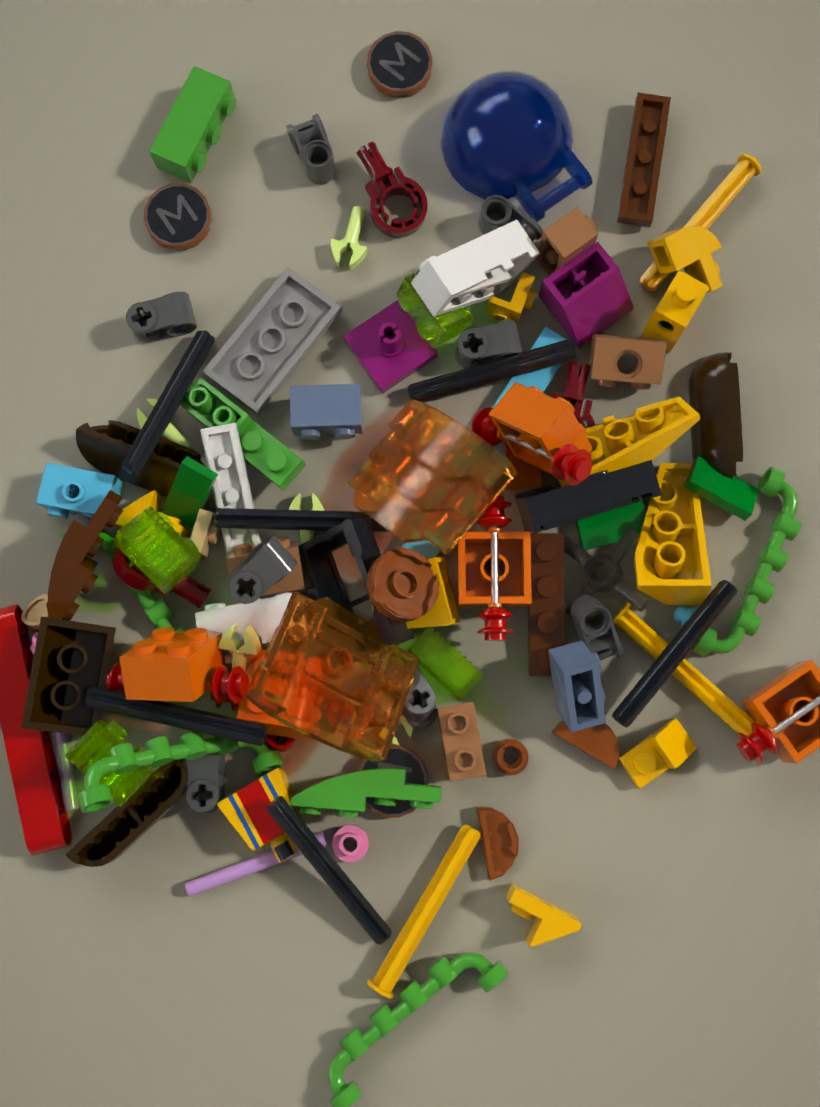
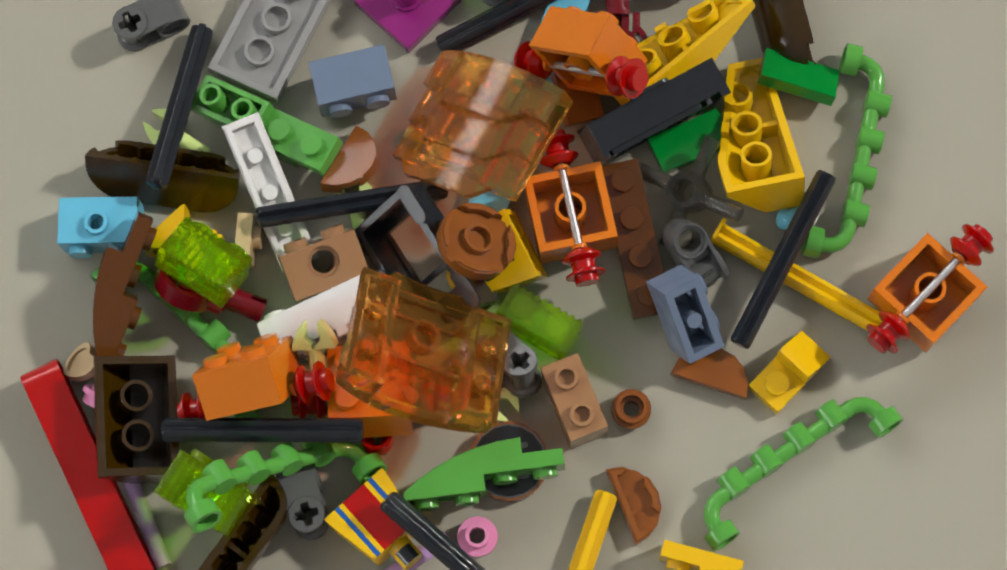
camera: 10 degrees left, 5 degrees down
green tile [163,456,218,528] -> none
dark grey piece [229,535,297,604] -> none
none -> dark orange tile [320,126,378,194]
none -> bright green bar [704,397,904,552]

